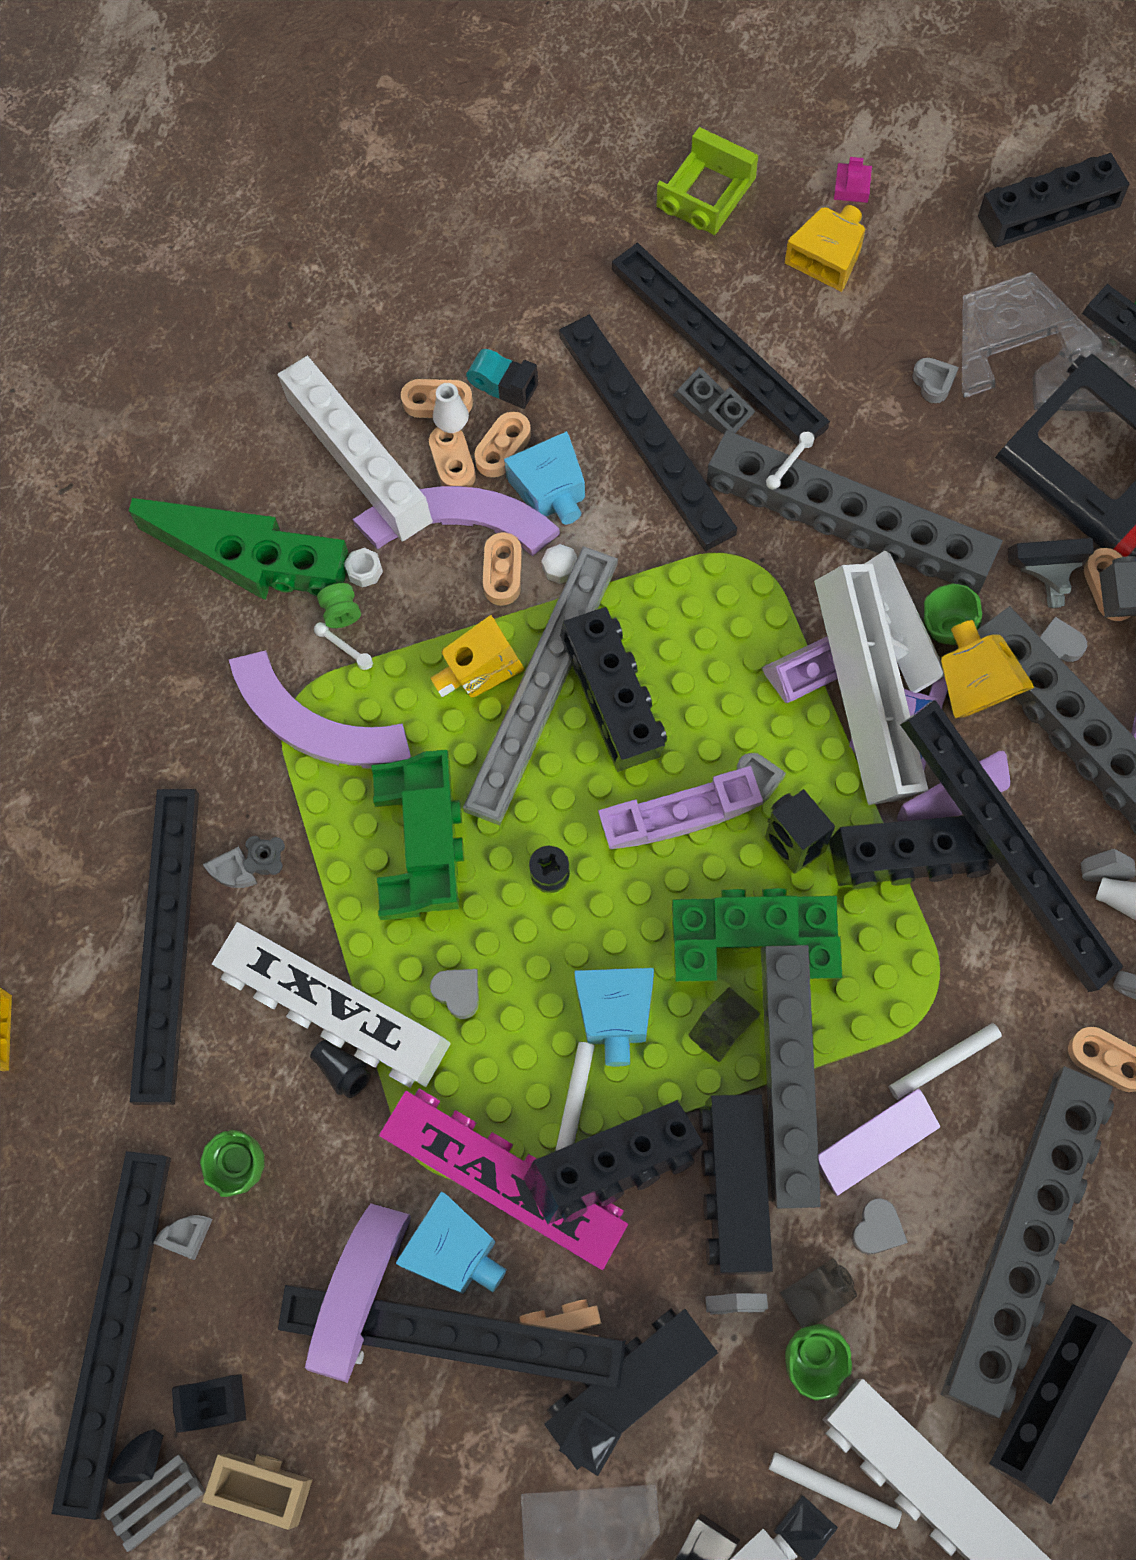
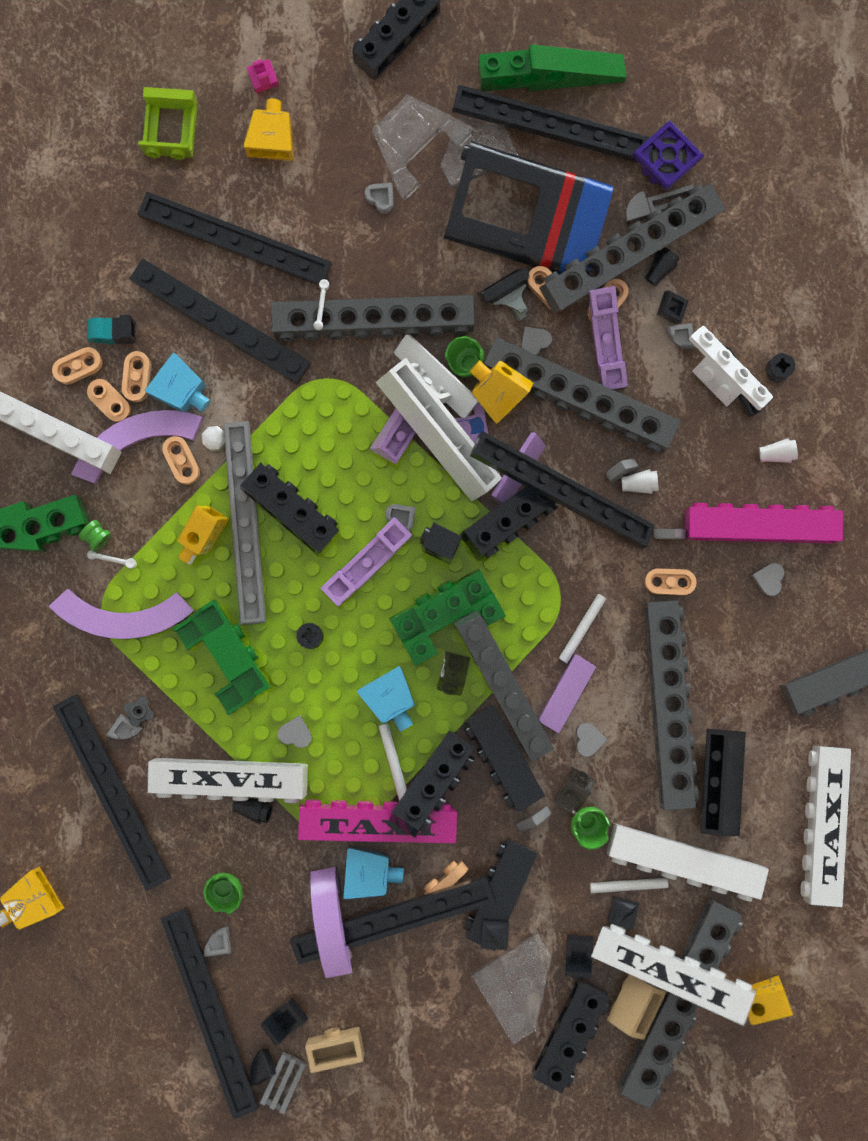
camera: 35 degrees left, 15 degrees up
white tile [344,548,383,587] -> none
white cone [433,383,469,433] -> none
dark grey slope [673,366,755,434] -> none

